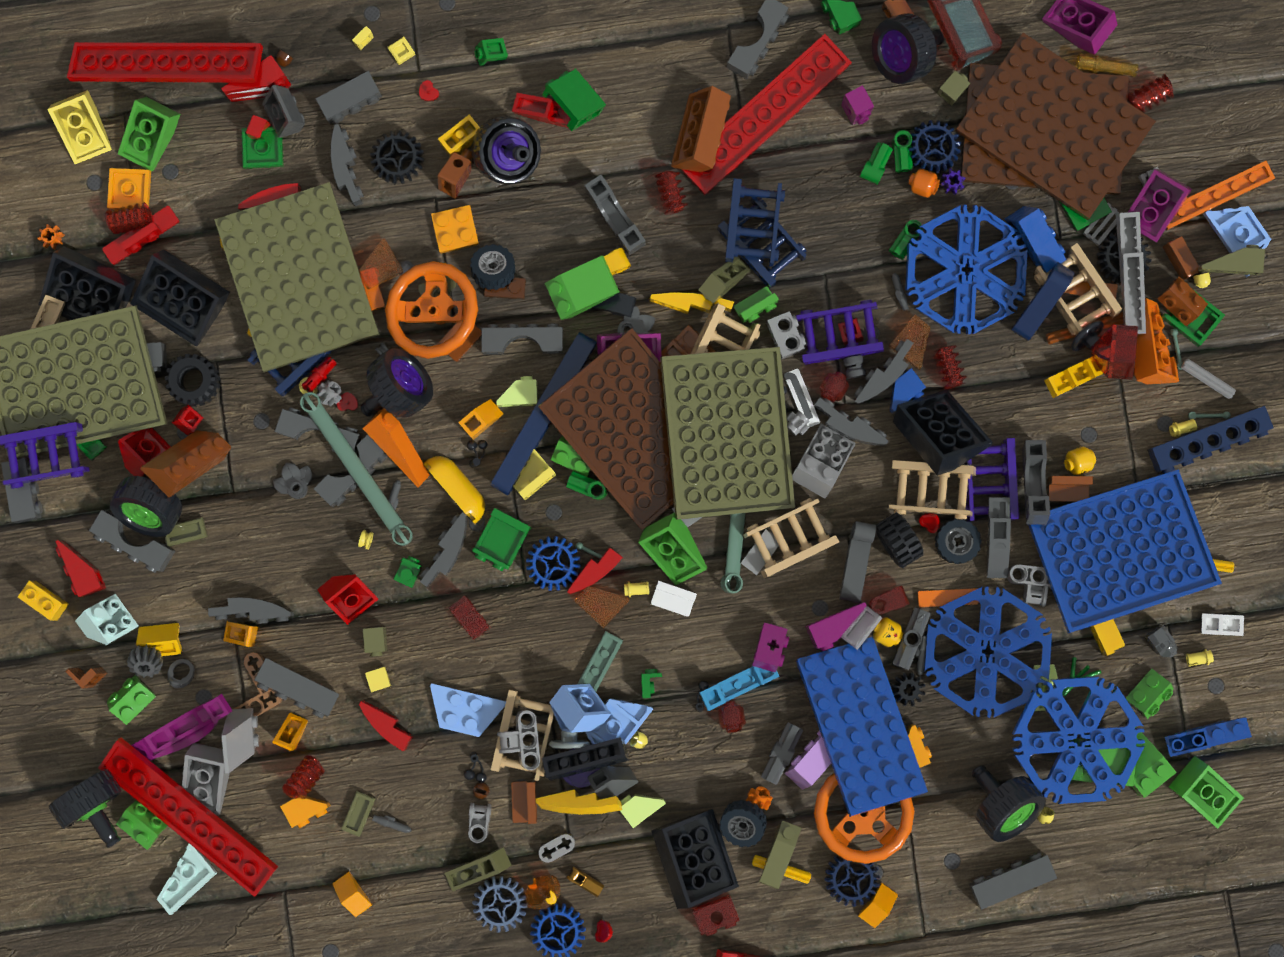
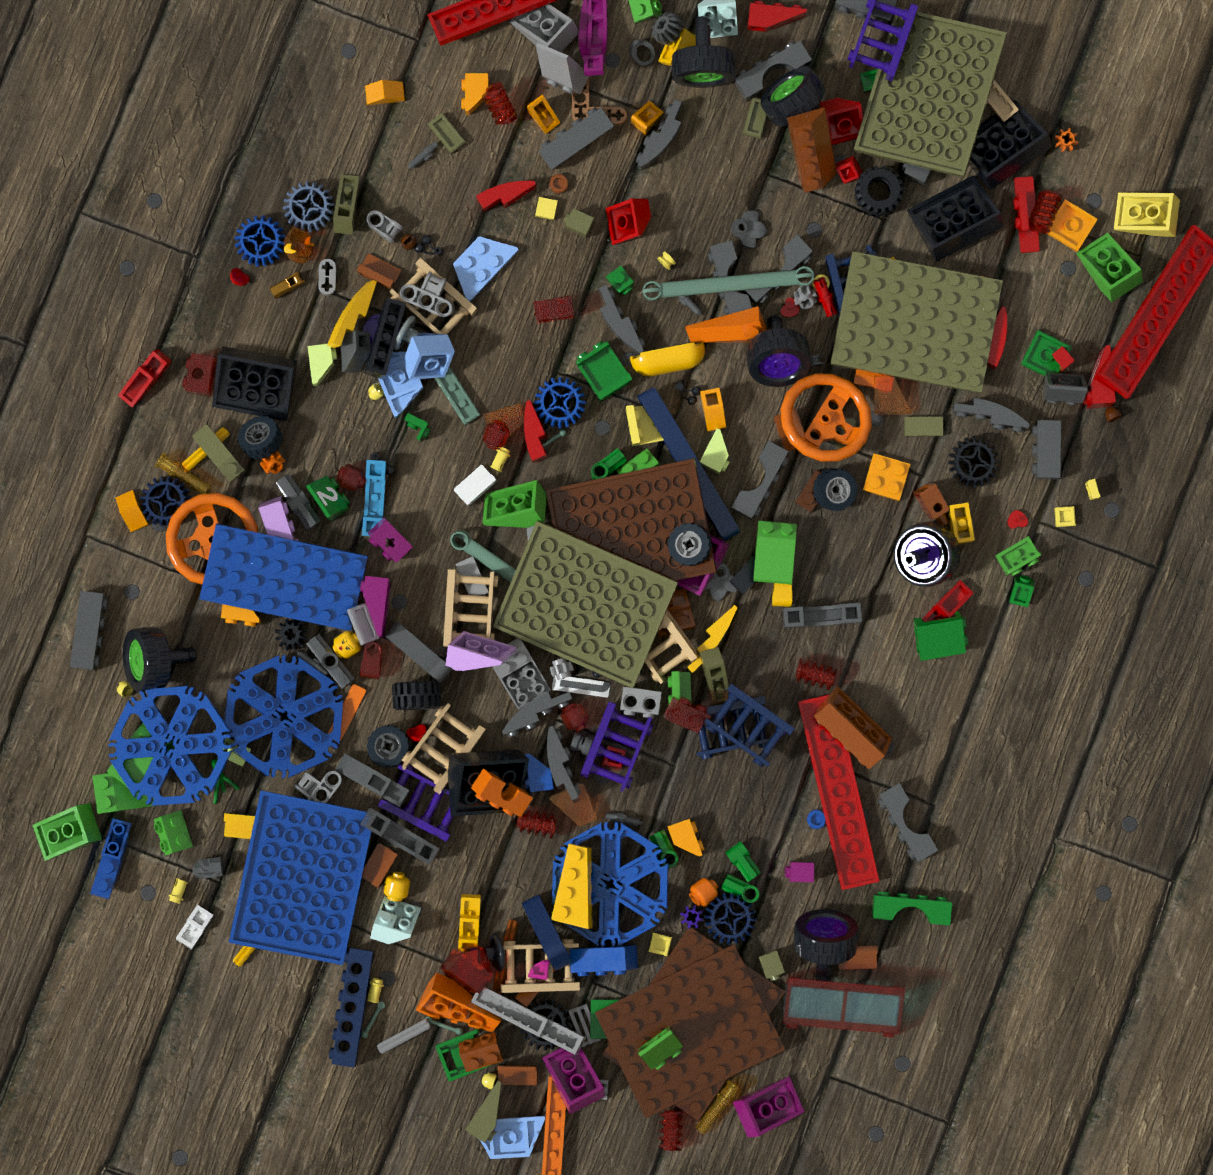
camera: 120 degrees right, 0 degrees up
none -> clear yellow pin [154,452,211,494]
none -> green slope [306,476,350,521]
none -> light aqua slope [370,896,421,944]
none -> lavender slope [445,631,516,671]
none -> orange arch [471,769,533,817]
none -> clear red head [482,420,510,450]
none -> dark pink tile [528,960,550,980]
none -> dark orange tile [549,174,568,194]
none -> yellow wedge [551,843,592,929]
none -> bright green slope [638,1026,683,1070]
none -> light yellow tile [648,933,672,956]
none -> clear red bracket [663,696,711,733]
none -> light orange slope [667,819,704,856]
none -> black wheel [668,523,712,566]
none -> black wheel [672,16,735,88]
none -> blue tile [807,810,826,829]
none -> olive tile [904,417,943,437]
none -> bright green bracket [995,536,1041,576]

